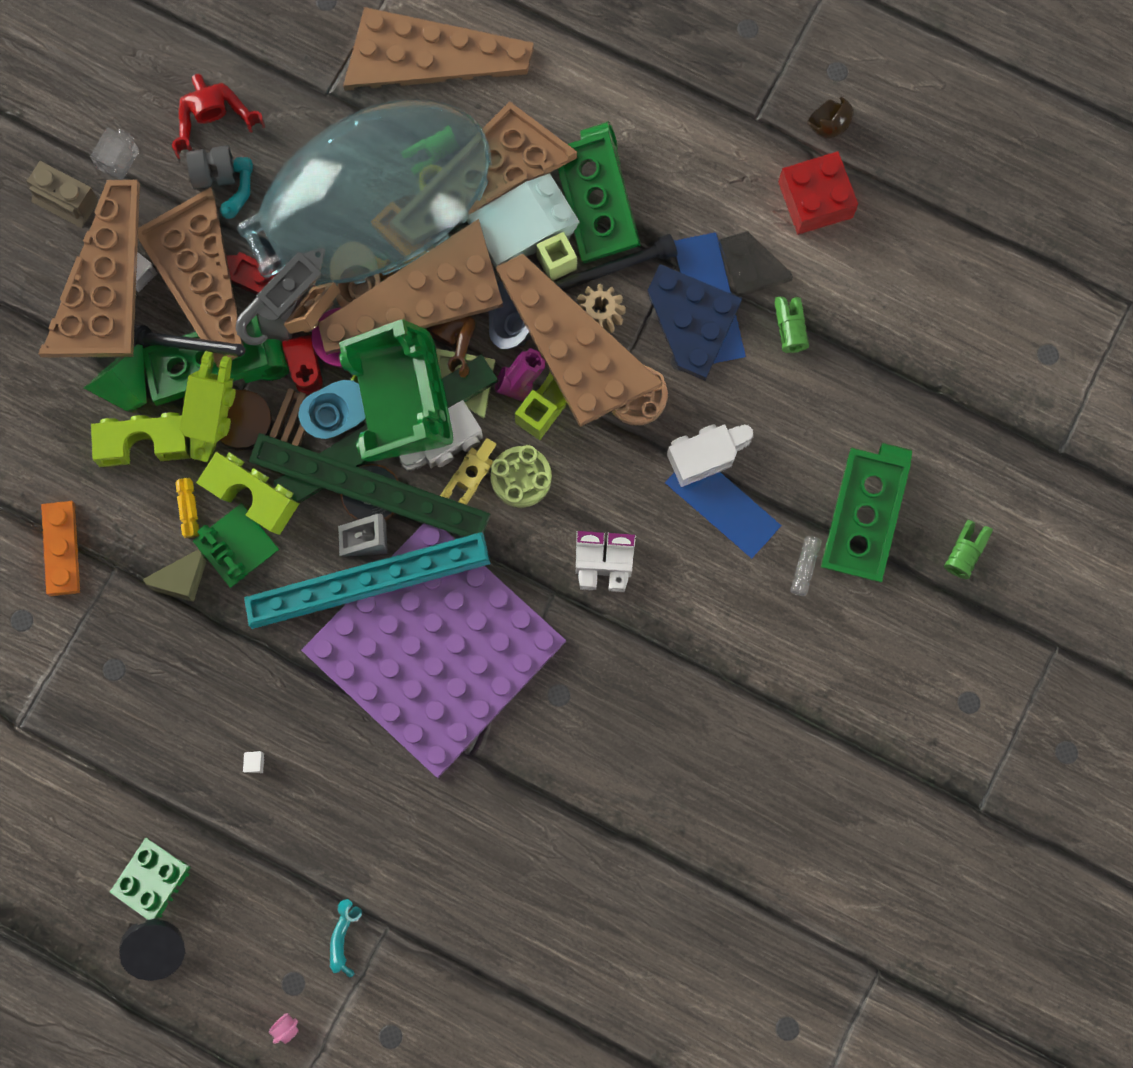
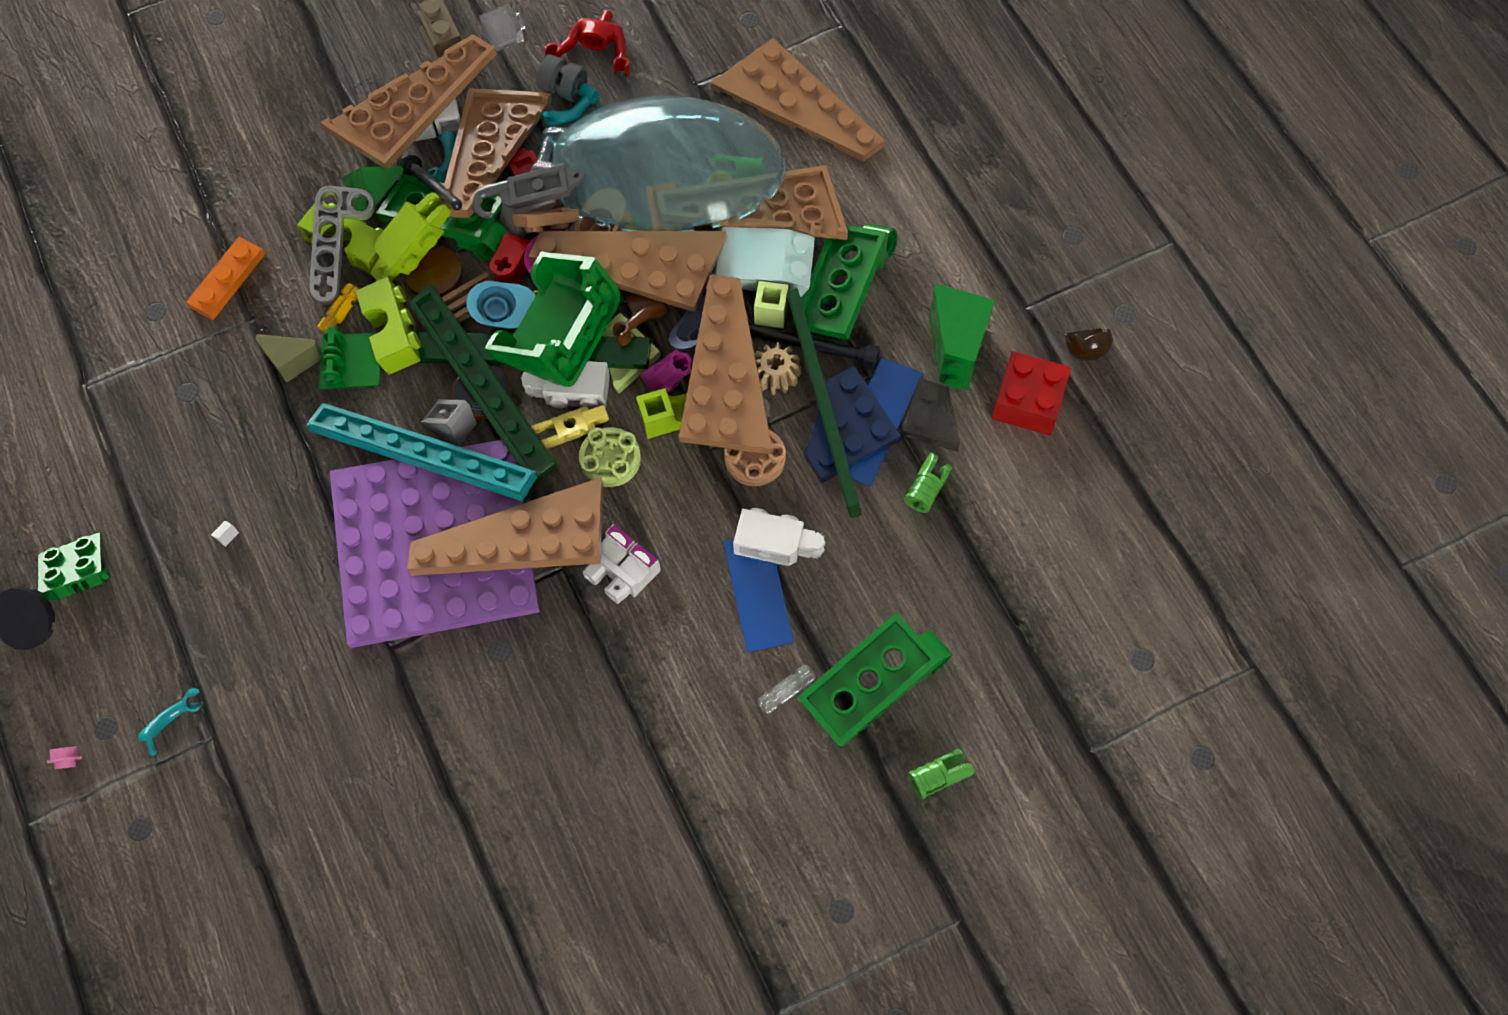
camera: 40 degrees right, 10 degrees down
none -> light grey beam [309,186,375,305]
none -> medium nougat wing [407,477,603,576]
none -> teal piece [428,130,456,183]
none -> dark green tile [787,288,862,518]
none -> green slope [929,283,995,390]

